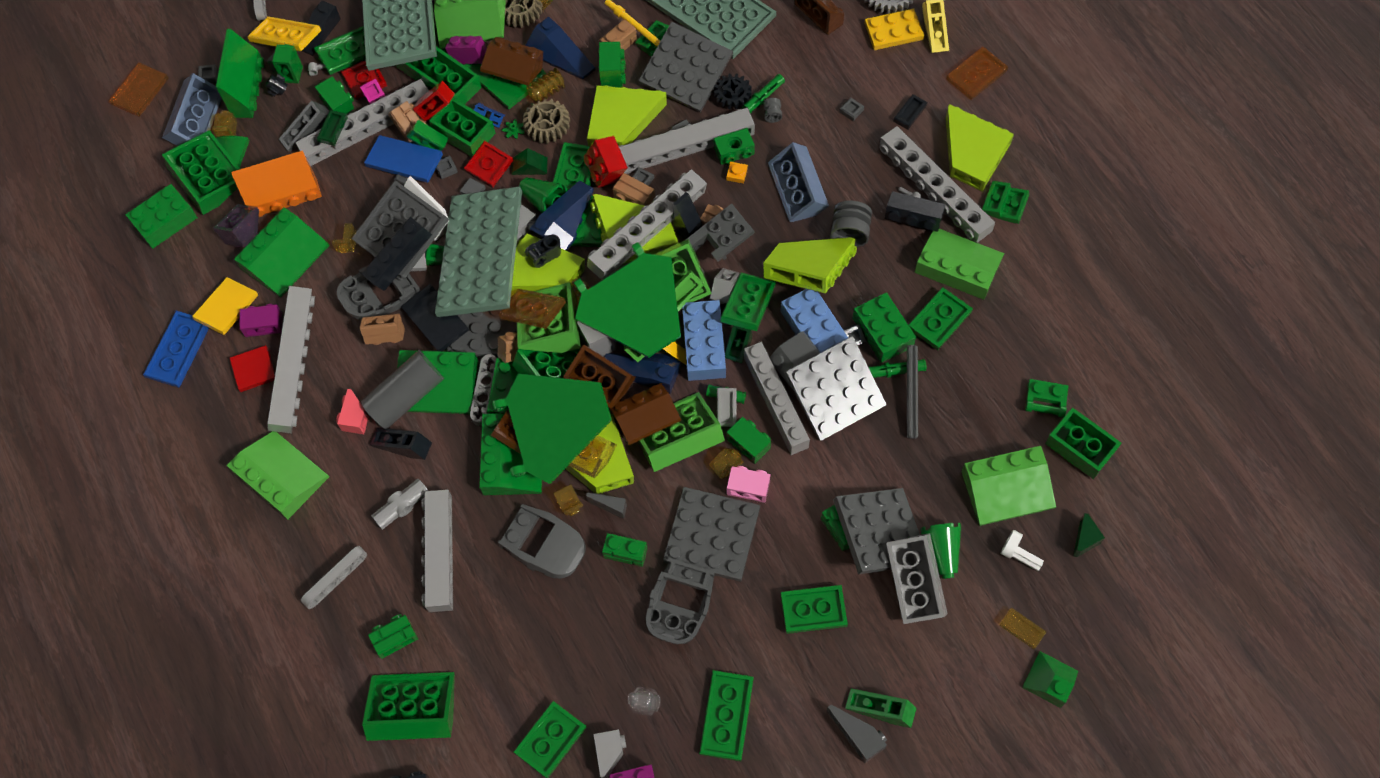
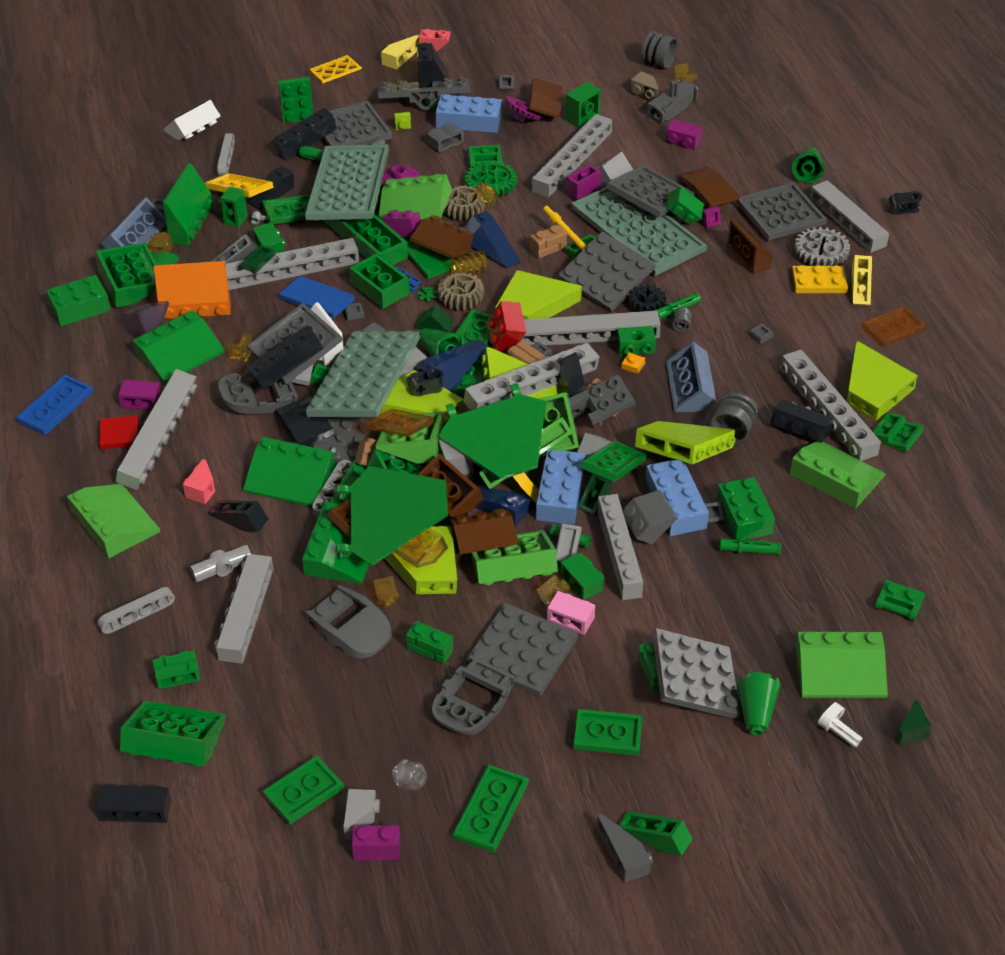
camera: 10 degrees right, 20 degrees down
clear orange tile [109,62,169,117] -> none
yellow tile [192,277,258,335] -> none
black gear [265,74,287,97] -> none
red tile [341,61,387,100] -> none
dark pink brick [360,79,386,104] -> none
medium nougat brick [360,314,405,345] -> none
dark grey brick [361,350,445,429] -> none
medium nougat brick [388,101,427,143] -> none
green slope [406,120,448,151] -> none
red brick [413,81,455,122] -> none
red tile [464,140,514,188] -> none
dark grey slope [586,493,627,518] -> none
green brick [599,42,626,88] -> none
plate [784,336,887,441] -> none
light grey slope [886,533,948,624] -> none
black tile [893,94,928,130] -> none
dark grey axle [907,345,918,439] -> none
green plate [909,287,973,351] -> none
clear yellow tile [999,608,1046,649] -> none
green slope [1022,651,1078,708] -> none
green brick [1045,407,1122,480] -> none

